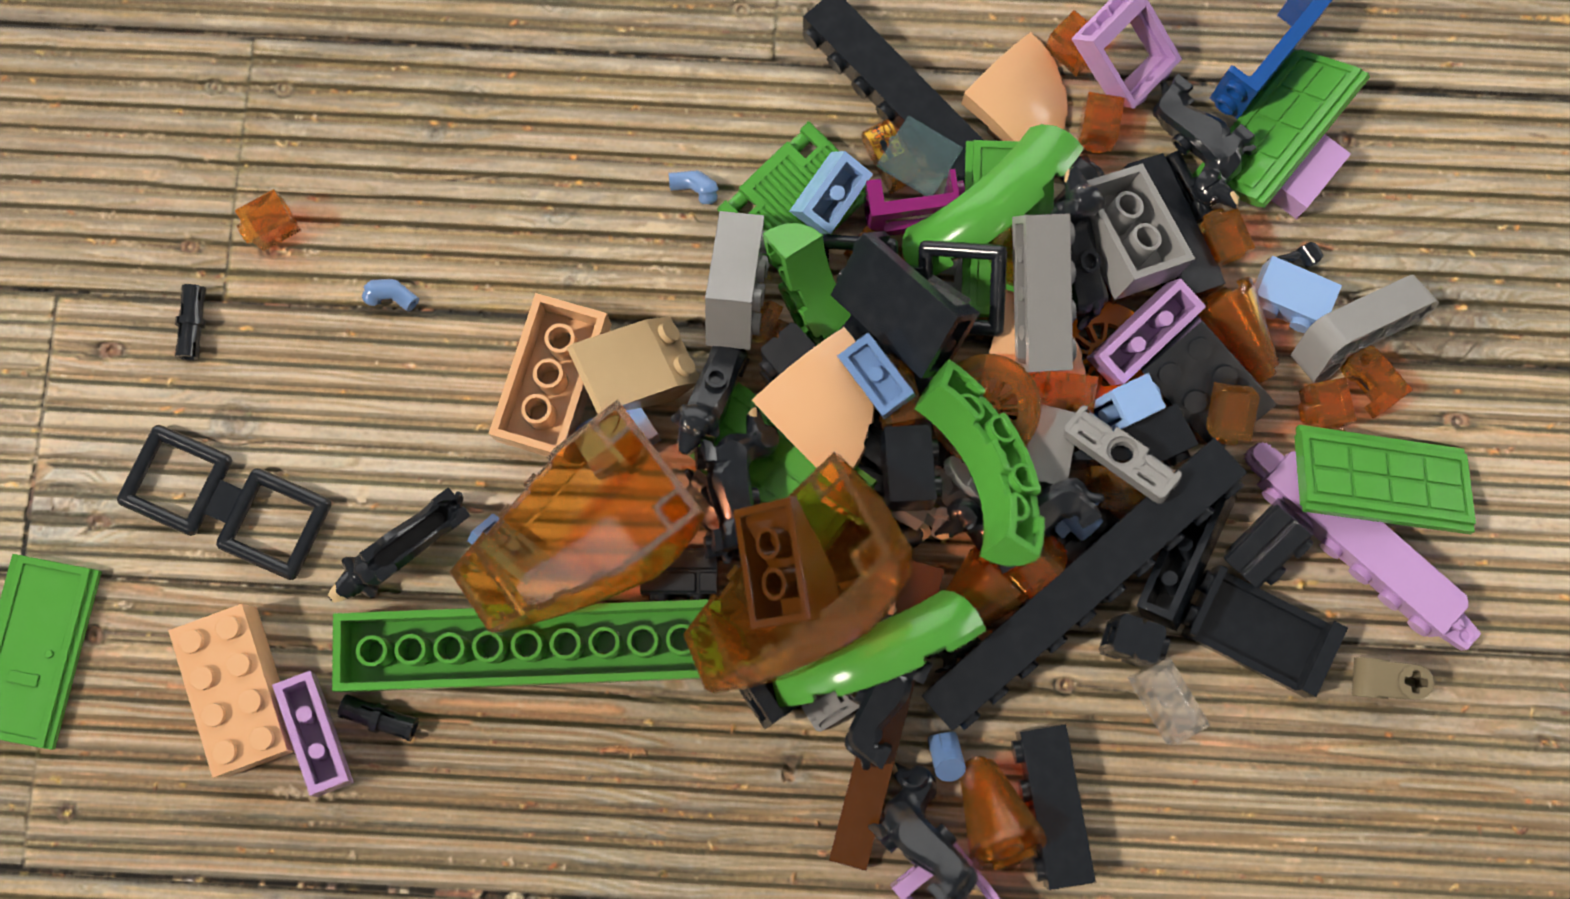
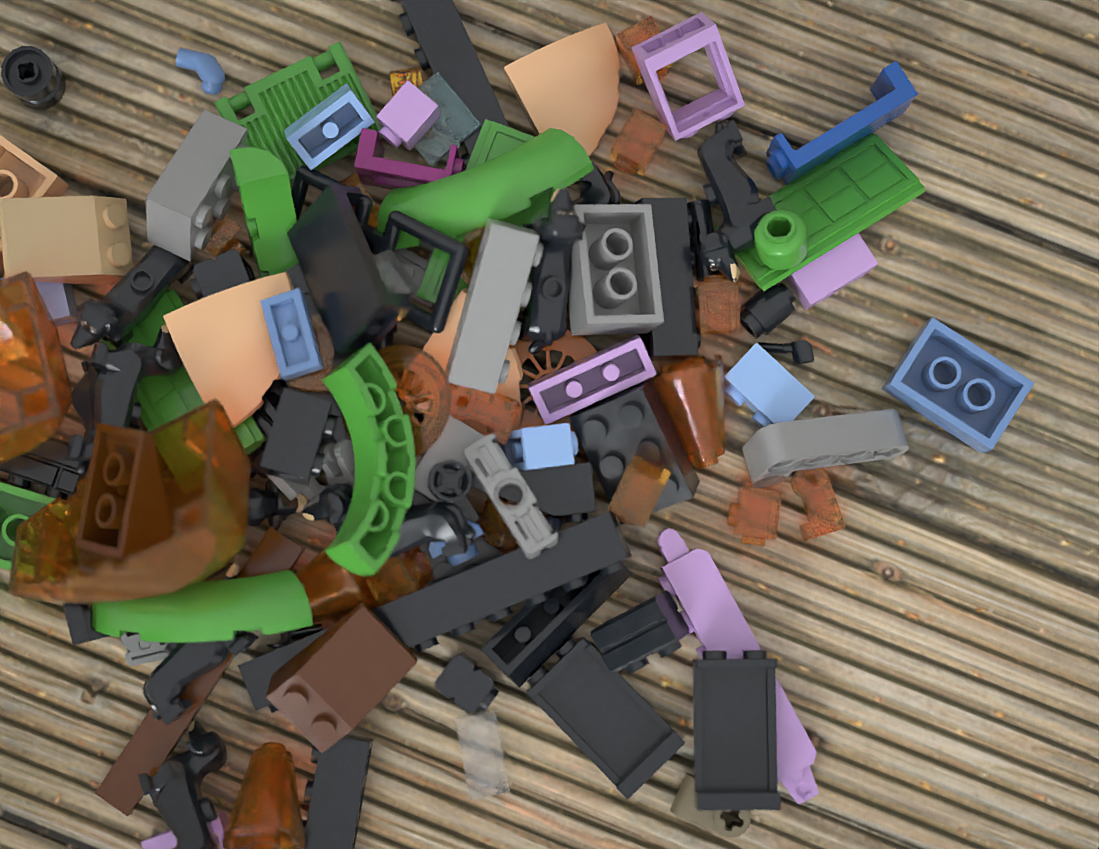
camera: 15 degrees right, 5 degrees up
medium blue piece [927,732,966,782] -> none
bright green piece [1294,425,1476,535] -> none
none -> black wheel [1,46,66,110]
none -> reddish brown slope [266,602,418,753]
none -> lavender brick [376,80,441,151]
none -> black wheel [427,460,472,502]
none -> black panel [692,650,781,811]
none -> black brick [736,282,796,339]
none -> bright green head [754,210,809,270]
none -> medium blue brick [882,317,1034,453]

